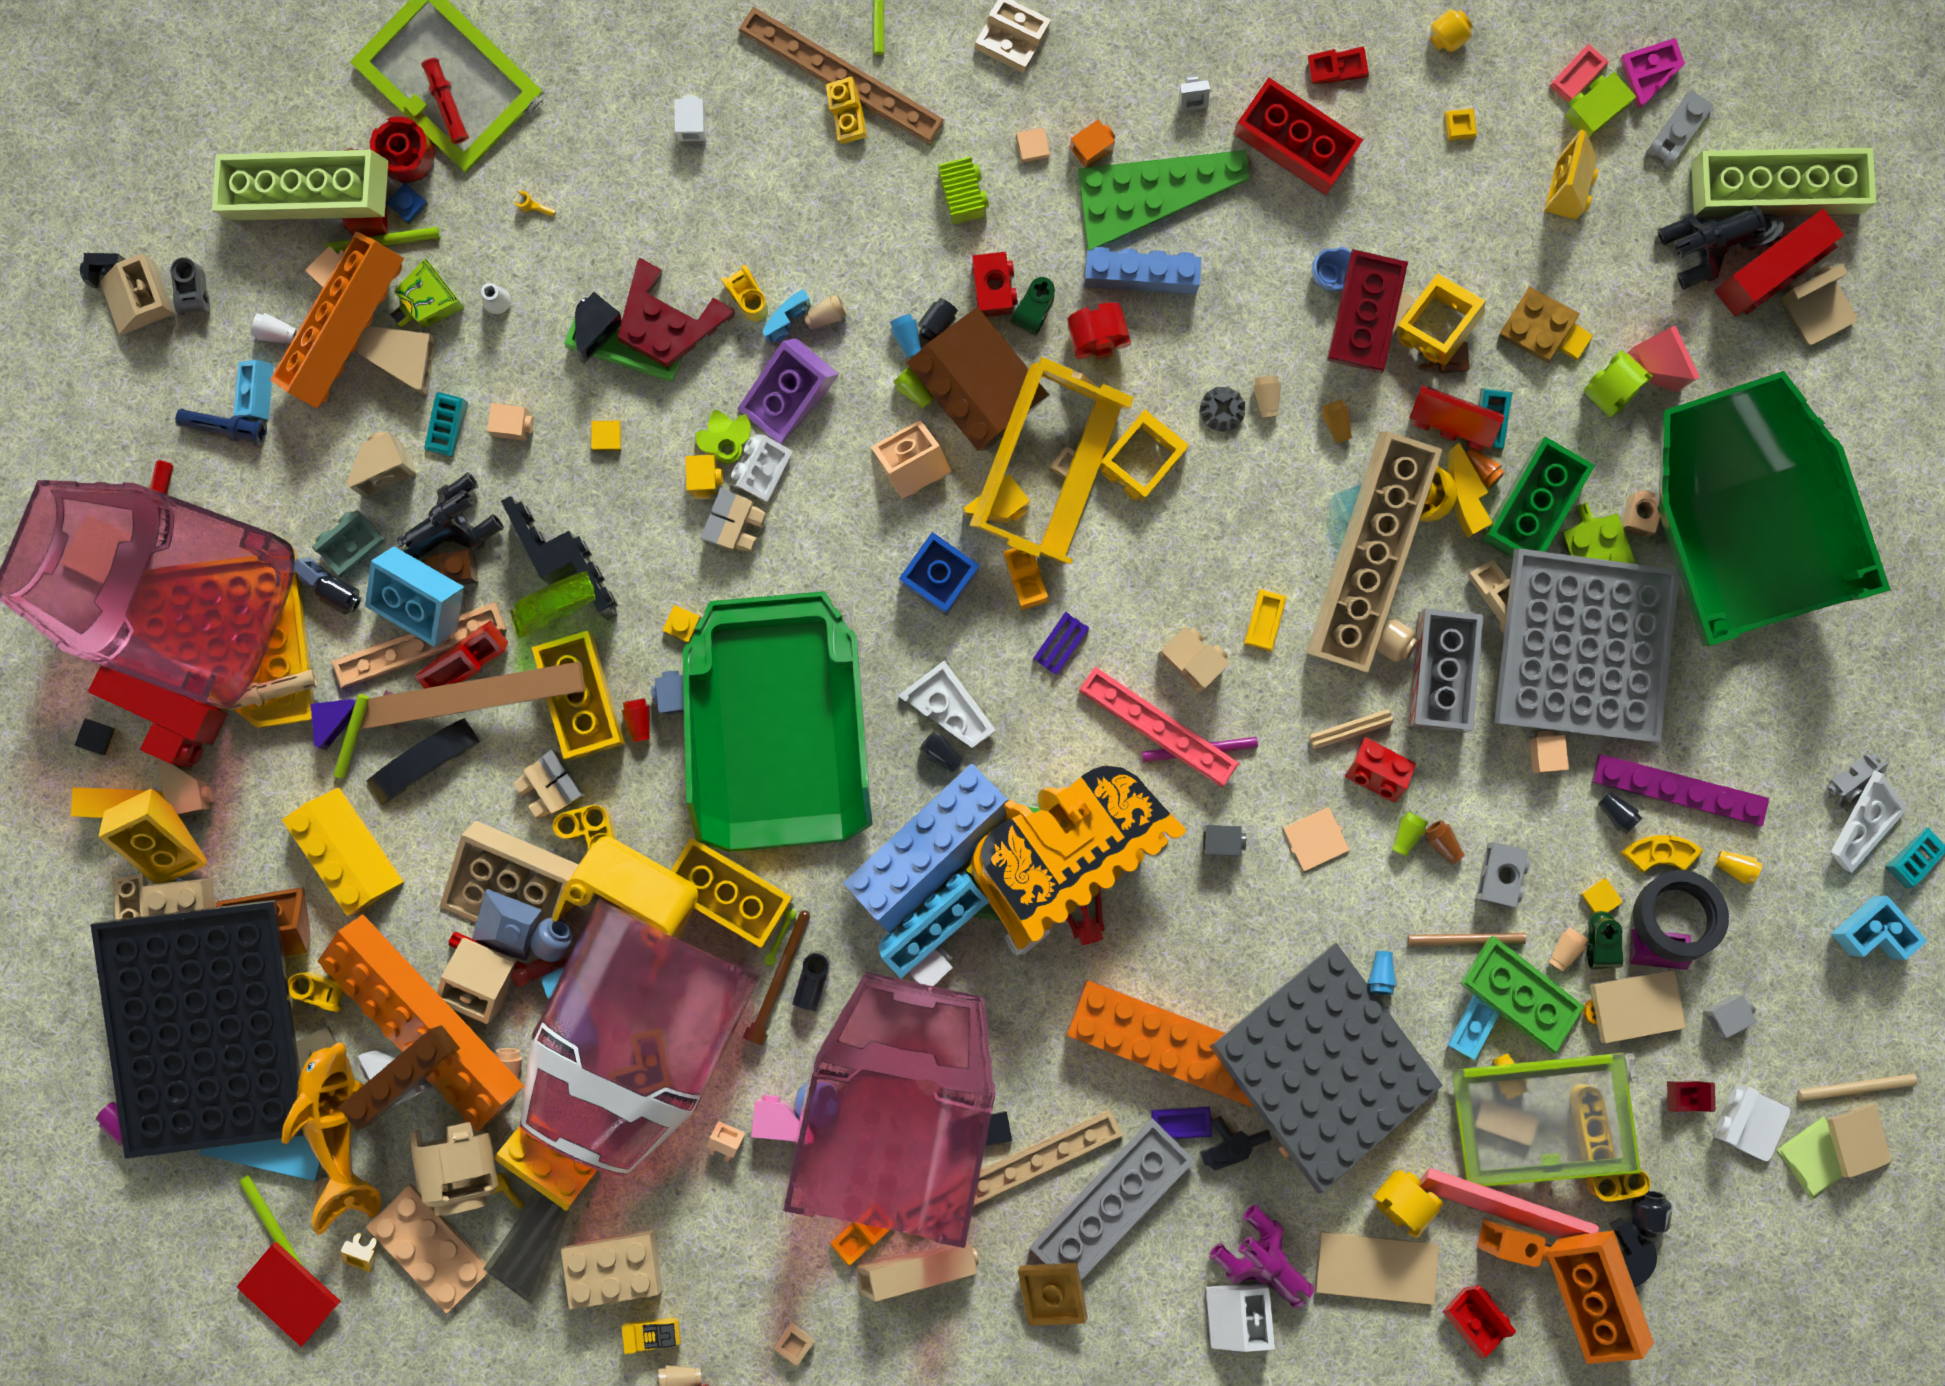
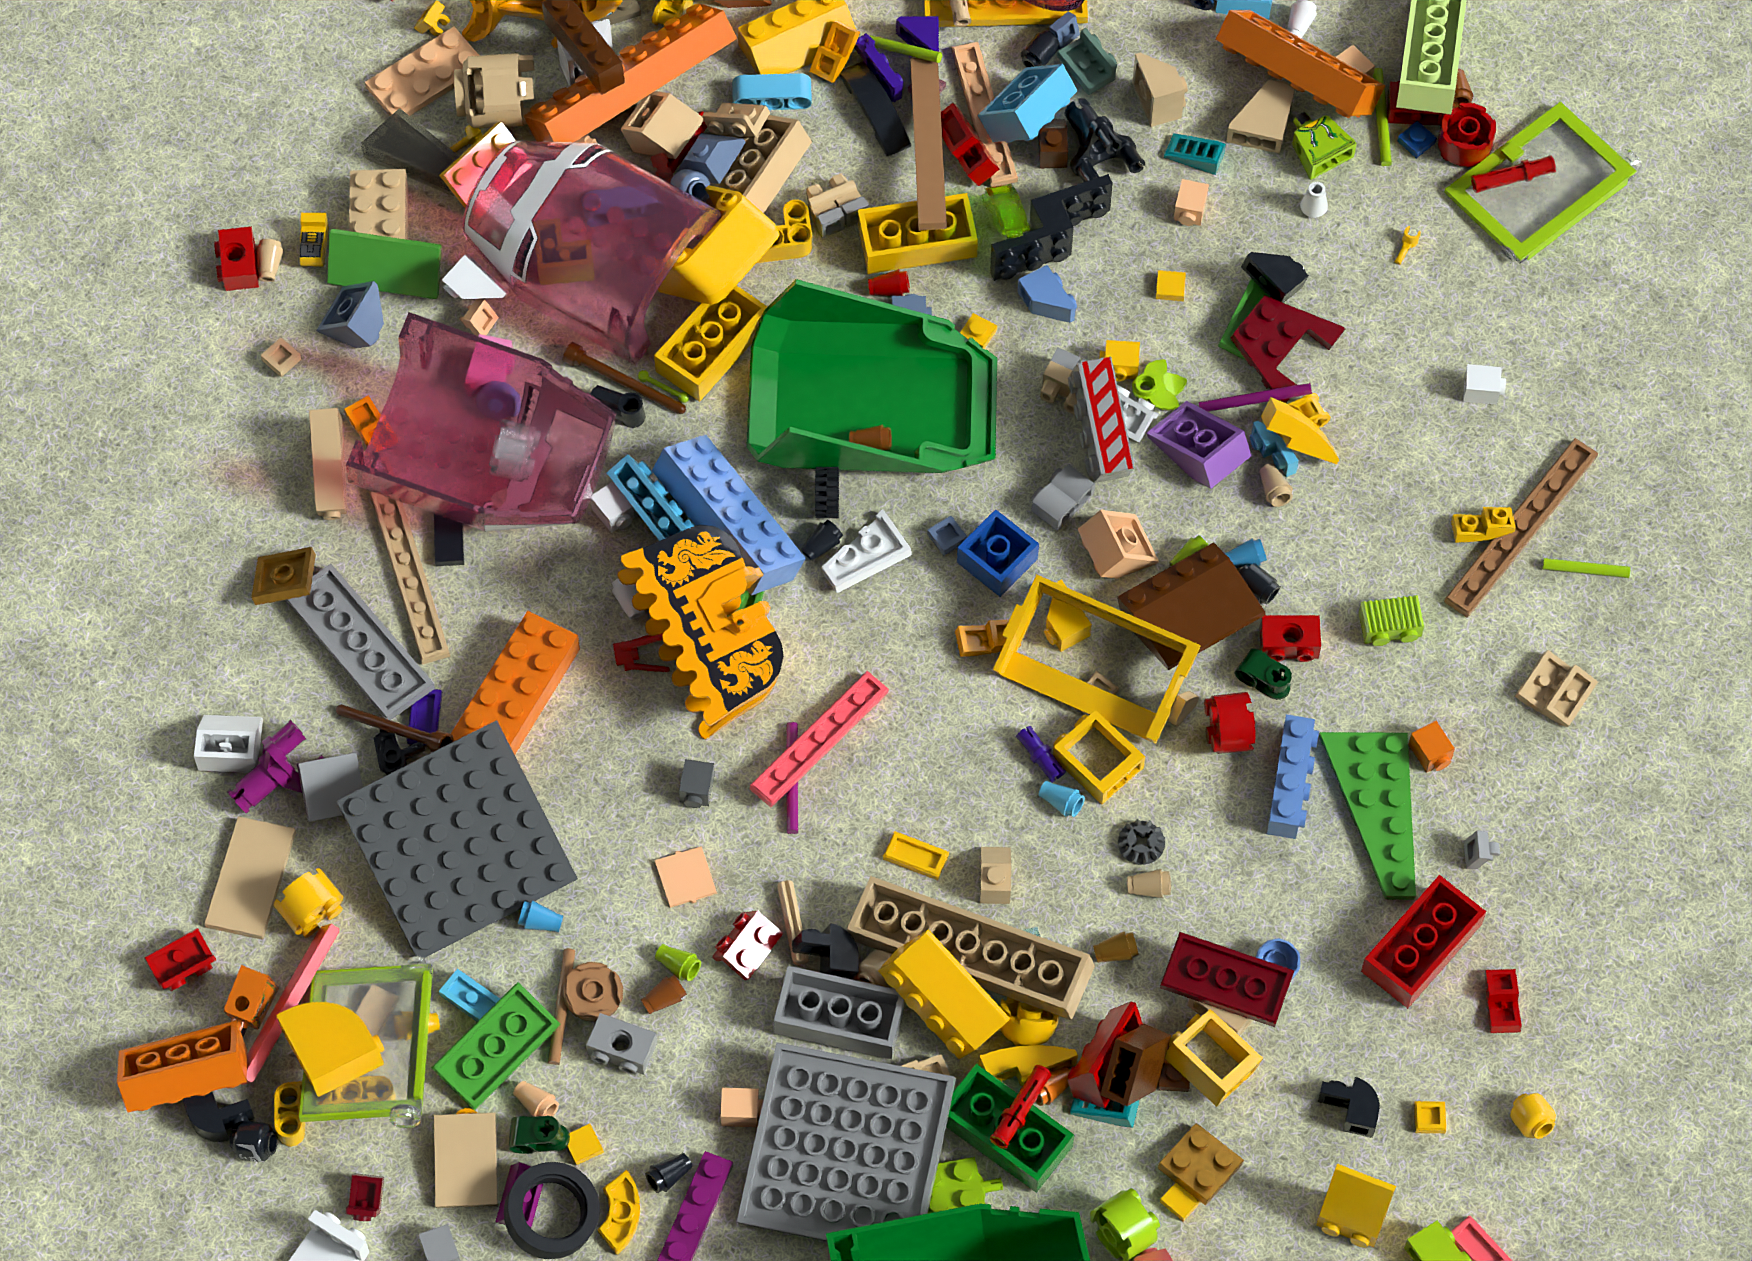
camera: 100 degrees right, 20 degrees down
light nougat tile [1016,127,1050,163] -> none
dark purple tile [1033,611,1089,675] -> none
tan brick [1158,626,1230,694] -> none
none -> yellow brick [276,1002,385,1097]
none -> light grey tile [297,752,363,822]
none -> sand blue slope [316,281,384,348]
none -> bright green tile [327,229,442,299]
none -> reddish brown piece [336,704,454,752]
none -> white slope [442,254,509,299]
none -> clear brick [488,419,541,482]
none -> medium nougat tile [563,962,623,1022]
none -> tan bracket [702,103,770,137]
none -> medium azure beam [732,74,812,110]
none -> black brick [792,923,859,979]
none -> light orange slope [809,21,860,83]
none -> black tyre [815,467,839,518]
none -> dark orange cone [849,425,892,451]
none -> dark purple hinge [854,33,904,103]
none -> yellow slope [878,929,1010,1059]
none -> sand blue plate [927,516,967,556]
none -> tan slope [980,847,1011,904]
none -> red pin [990,1065,1052,1149]
none -> dark purple pin [1016,726,1066,783]
none -> medium blue slope [1018,265,1077,323]
none -> light grey brick [1031,464,1095,531]
none -> medium azure cone [1039,781,1085,817]
none -> light grey brick [1068,357,1135,483]
none -> reddish brown brick [1100,1024,1171,1106]
none -> magenta bar [1199,383,1313,412]
none -> yellow slope [1261,397,1339,464]
none -> black brick [1318,1077,1380,1138]

